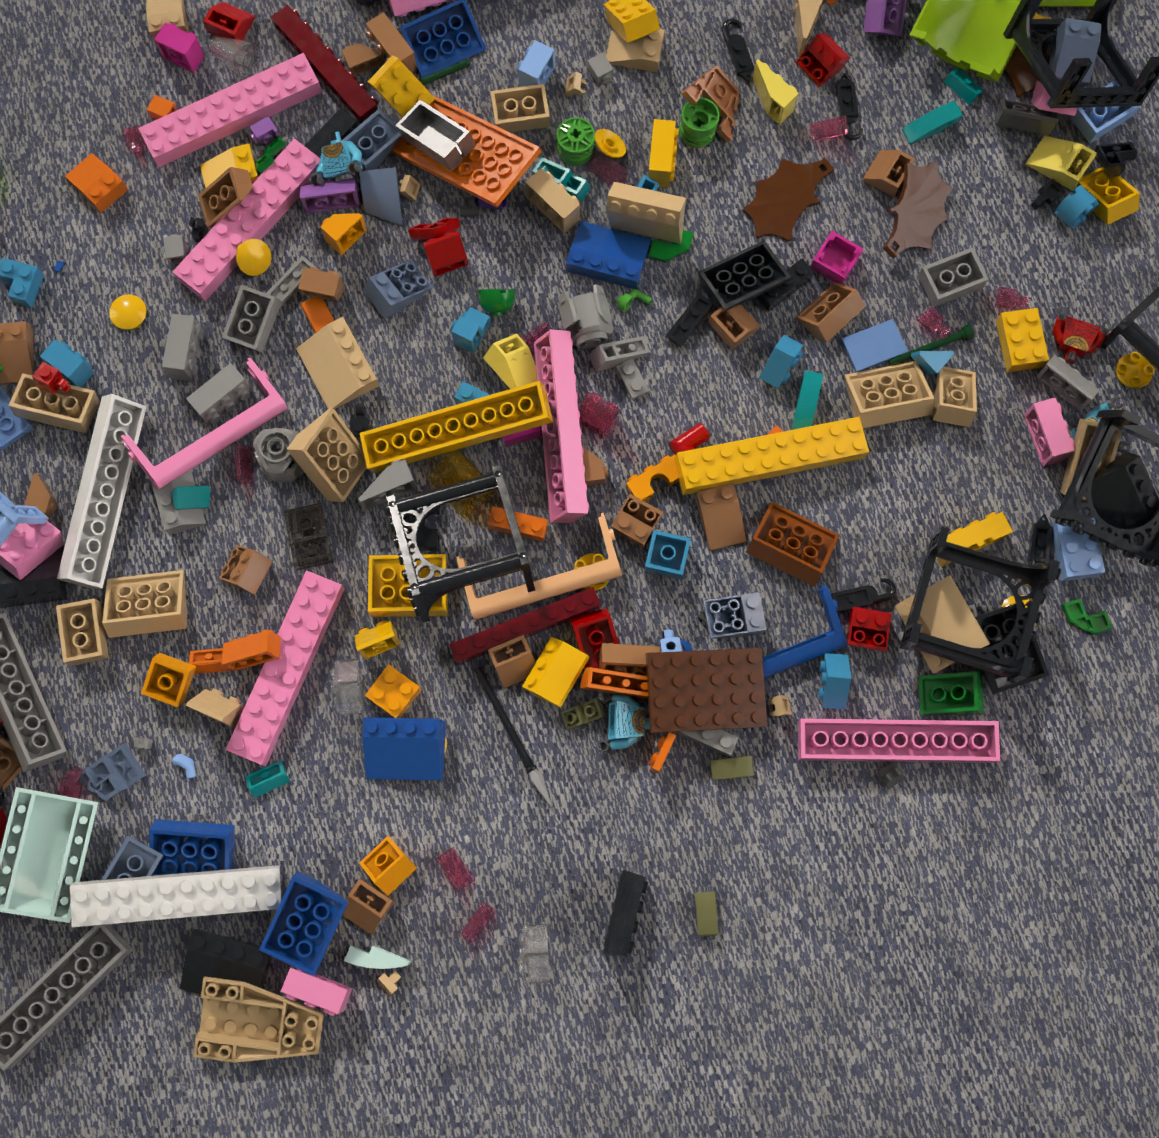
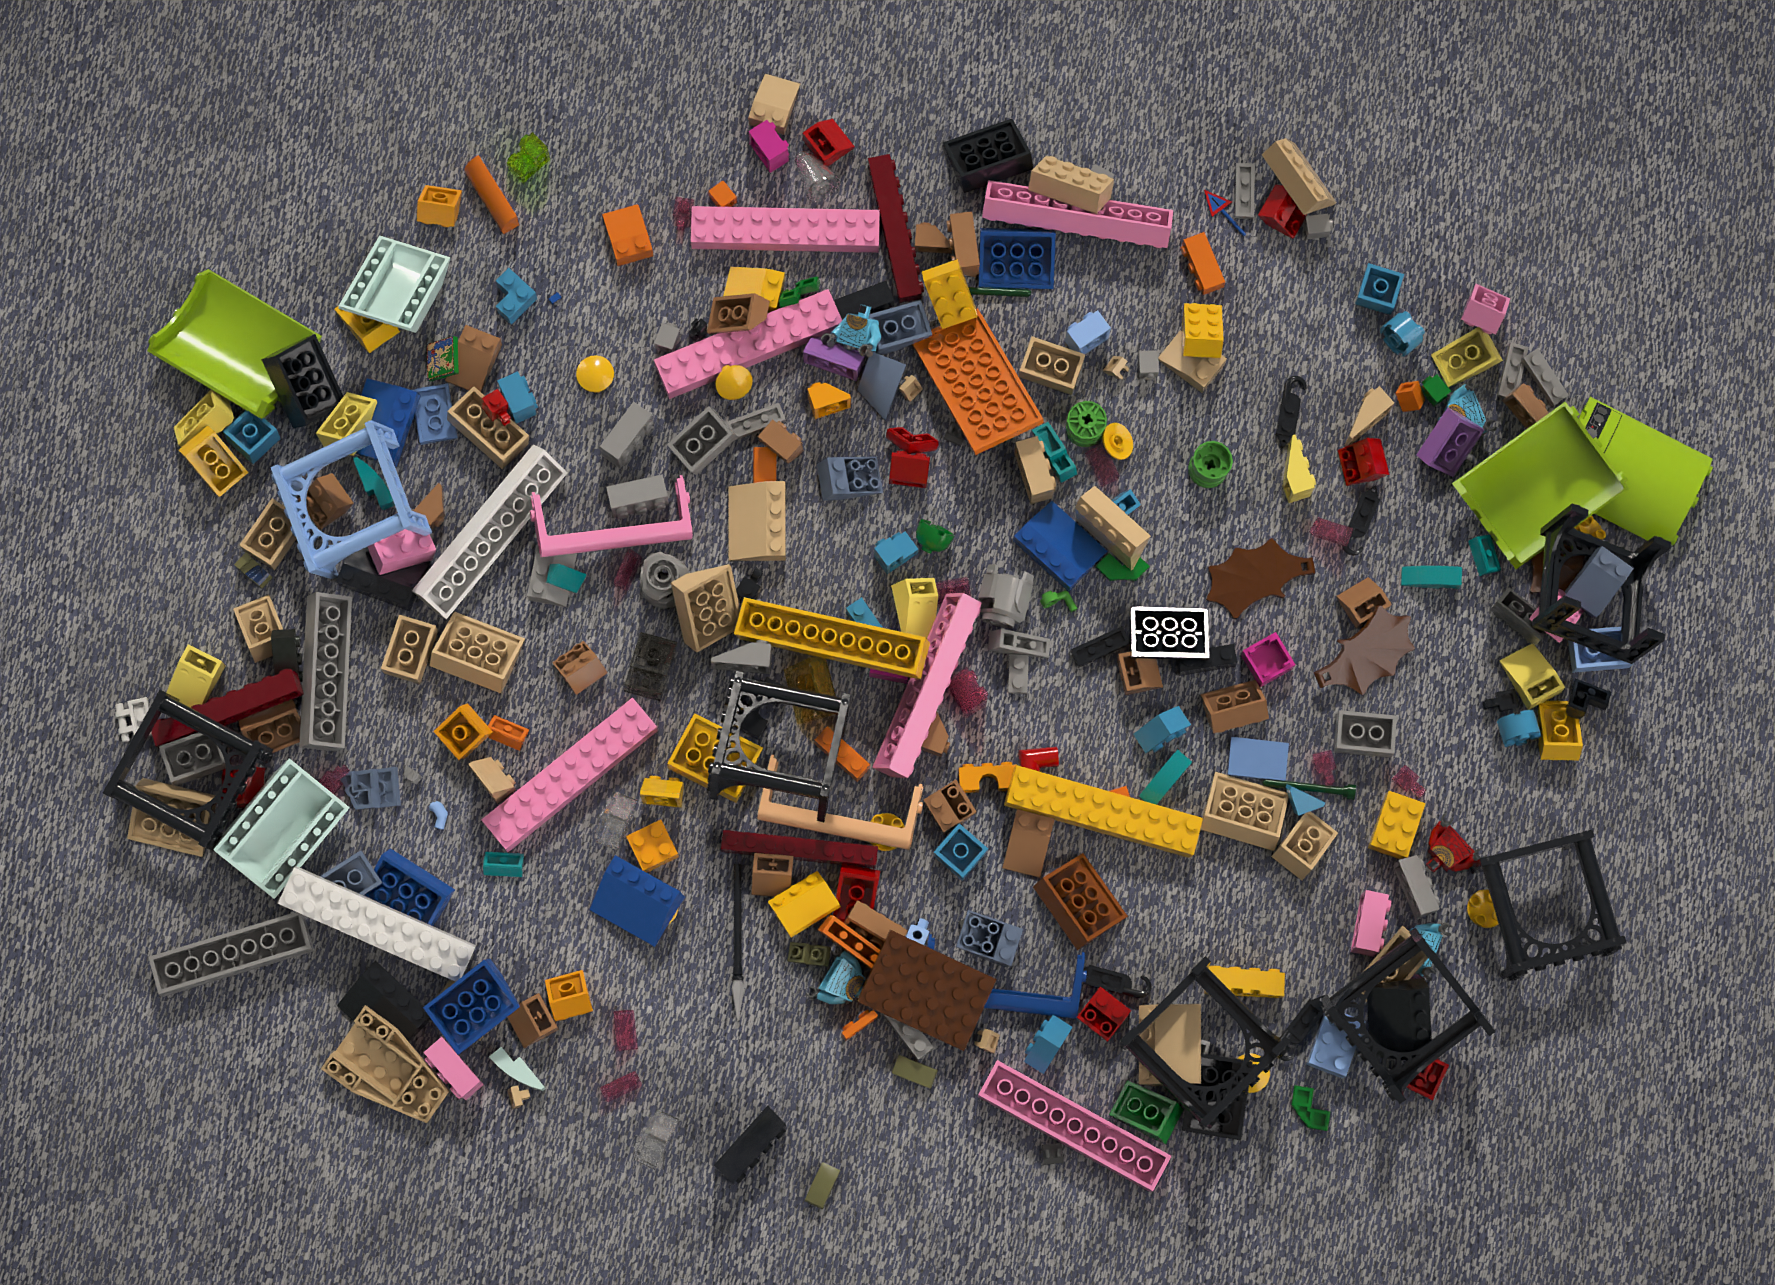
camera: 25 degrees right, 0 degrees up
orange brick [221,630,281,671] -> none
medium lavender brick [250,116,280,146] -> none
flat silver piece [395,100,476,171] -> none
yellow brick [648,119,679,188] -> none
nougat wing [681,65,740,143] -> none

